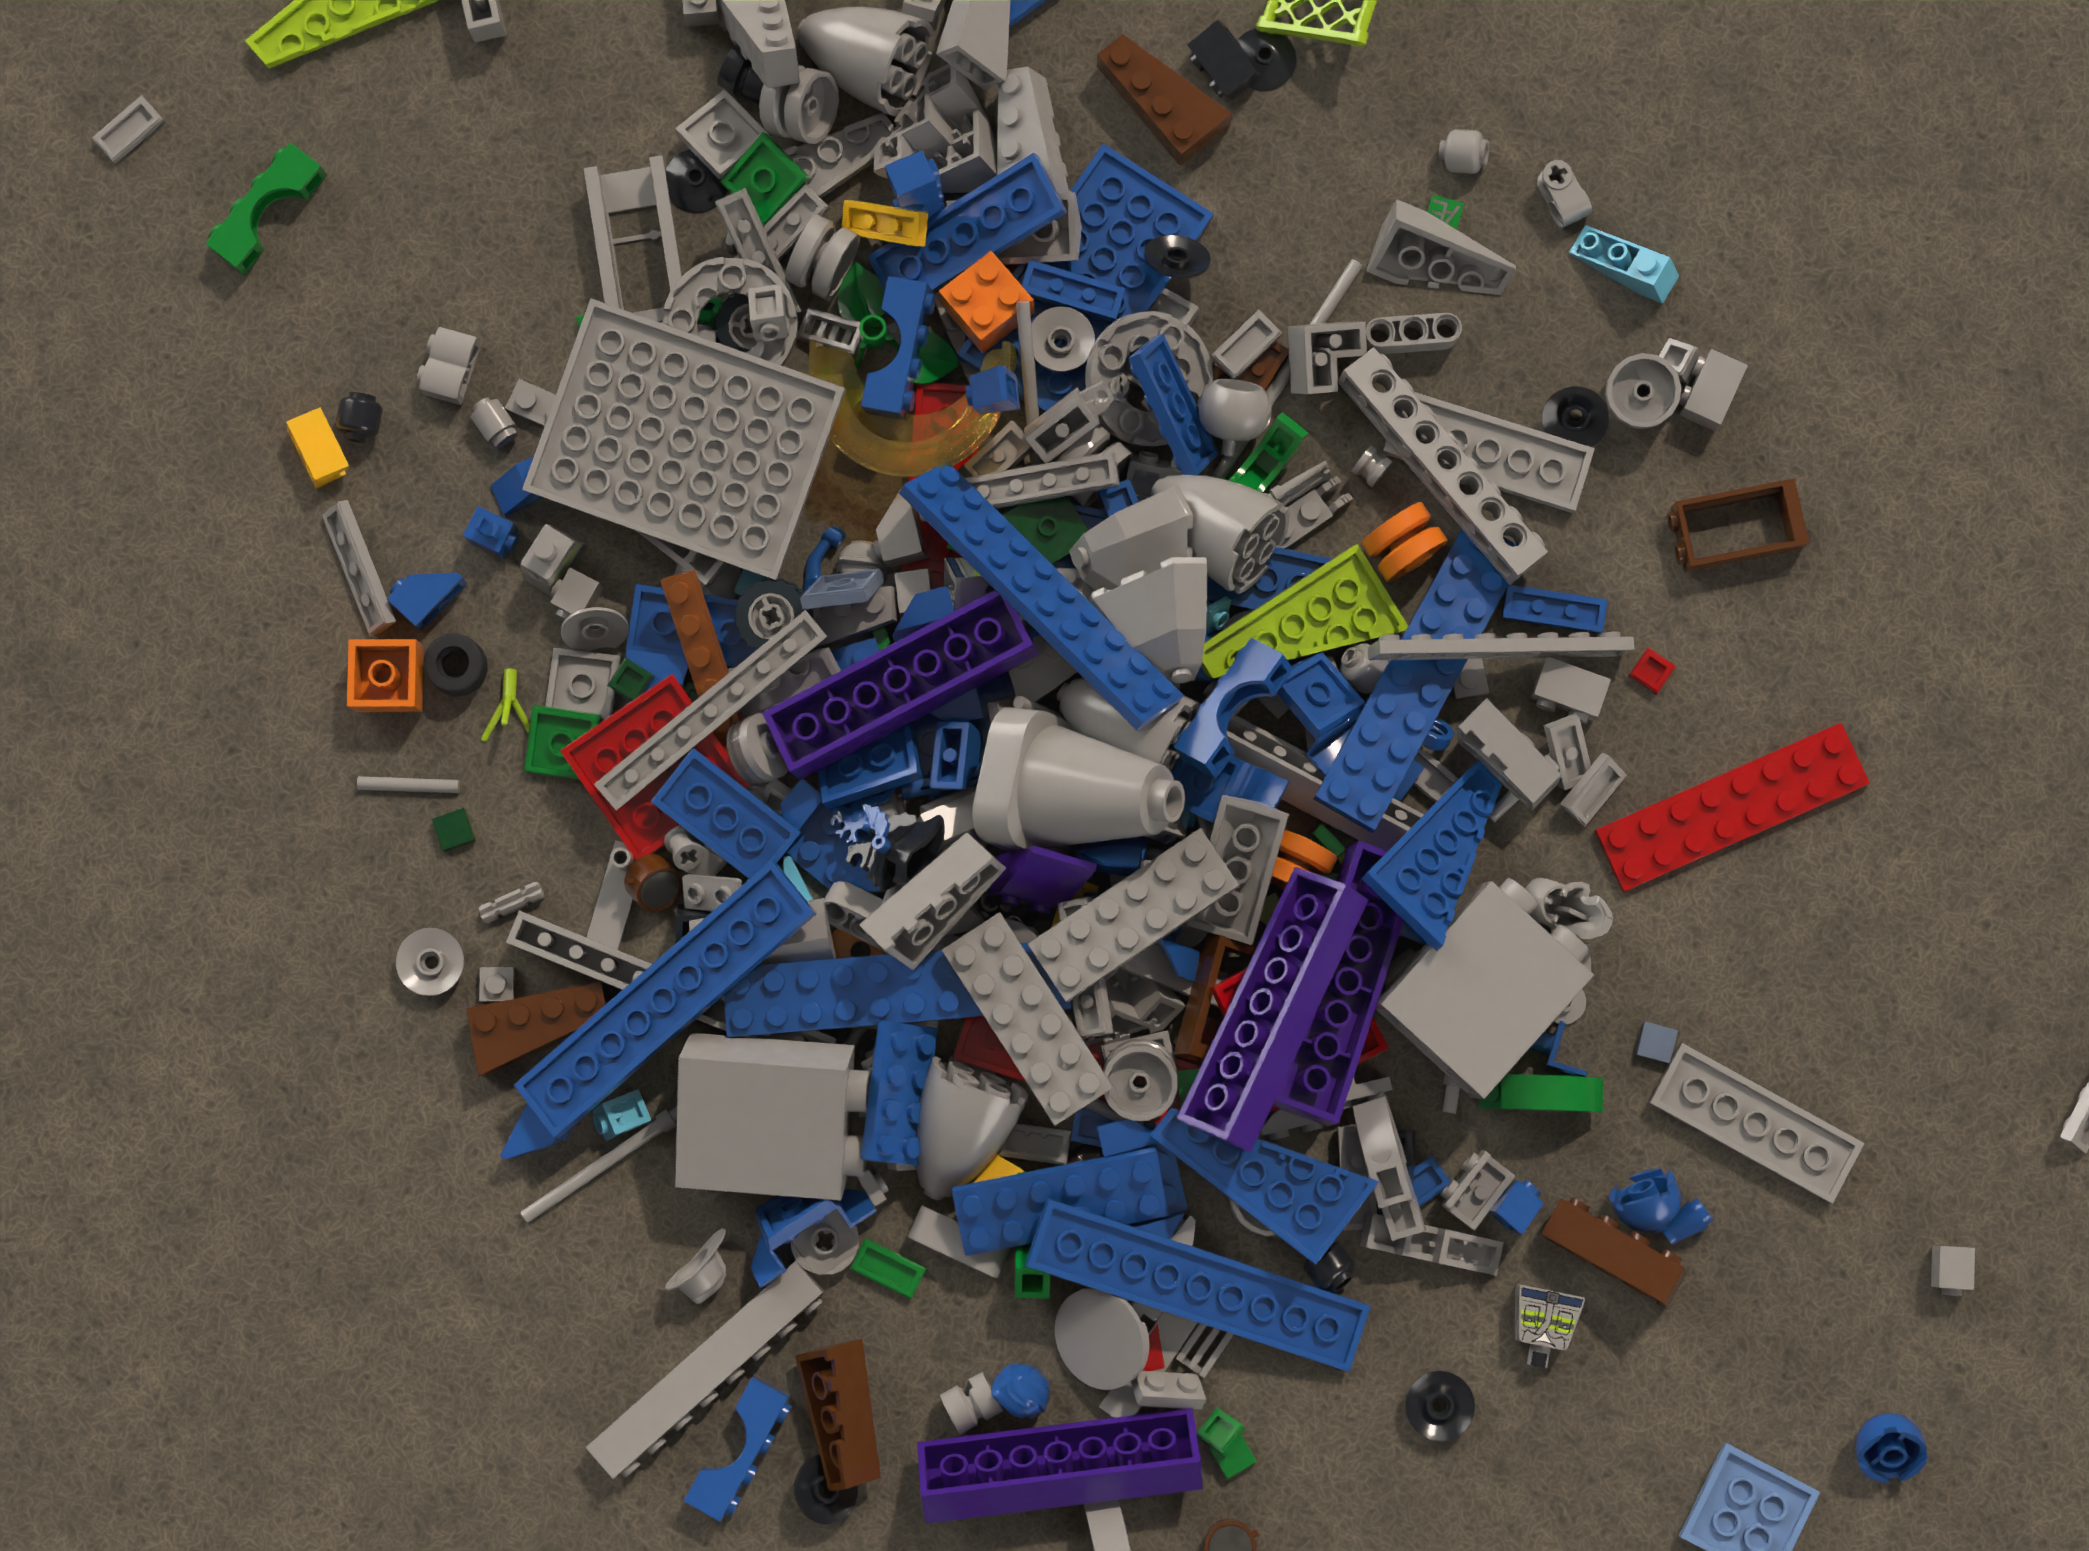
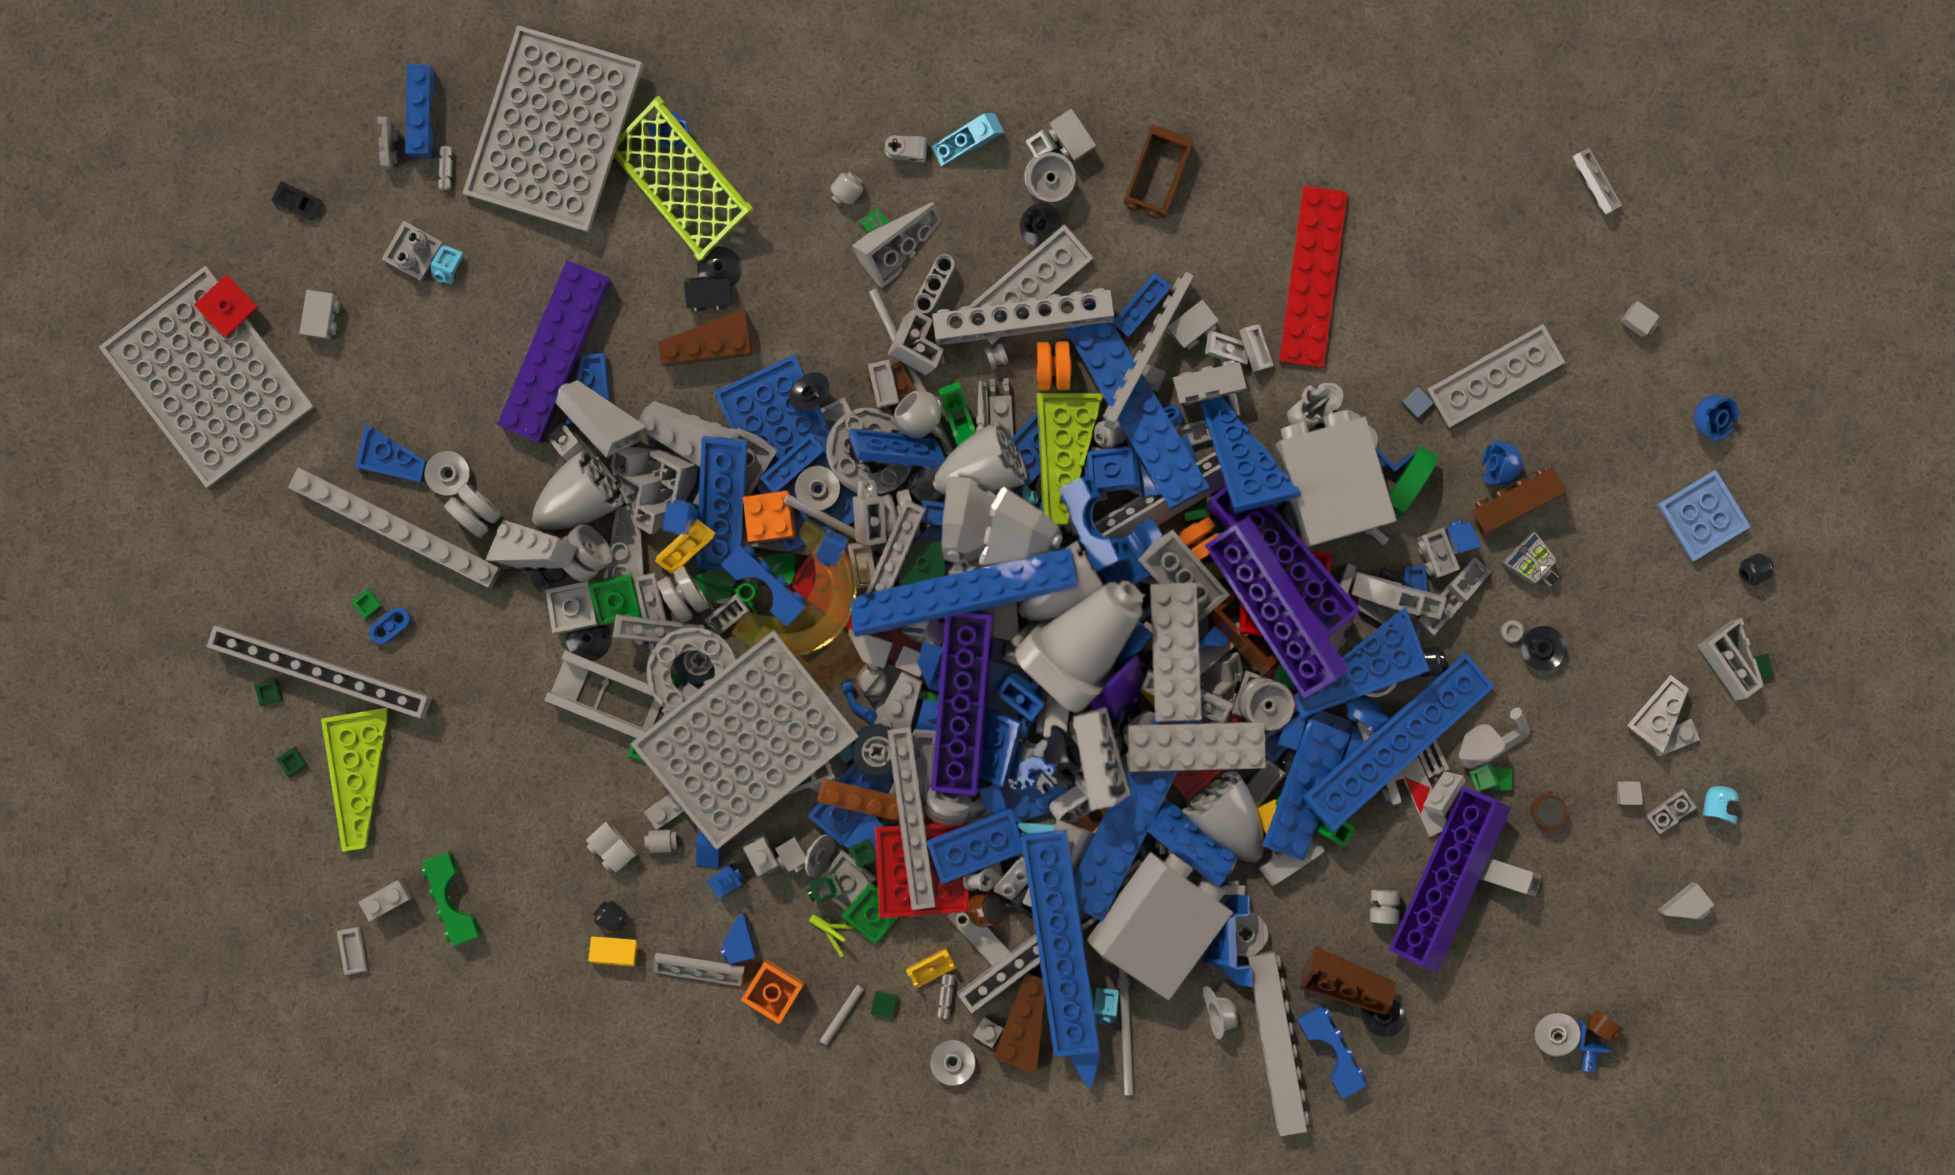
camera: 65 degrees left, 5 degrees up
black tyre [423,633,488,697] -> none
light grey bracket [748,284,789,341] -> none
sand blue tile [800,569,885,610] -> none
green tile [850,1238,926,1299] -> none
blue hair [991,1363,1050,1419] -> none
light grey tile [1055,1287,1149,1390] -> none
red tile [1628,647,1676,695] -> none
blue cone [1662,1198,1714,1245] -> none
none -> light grey brick [358,878,414,922]
none -> dark green window [807,872,843,905]
none -> yellow hinge [906,948,957,988]
none -> blue tile [1346,696,1389,732]
none -> light grey piece [1459,707,1531,769]
none -> light grey tile [1500,620,1524,643]

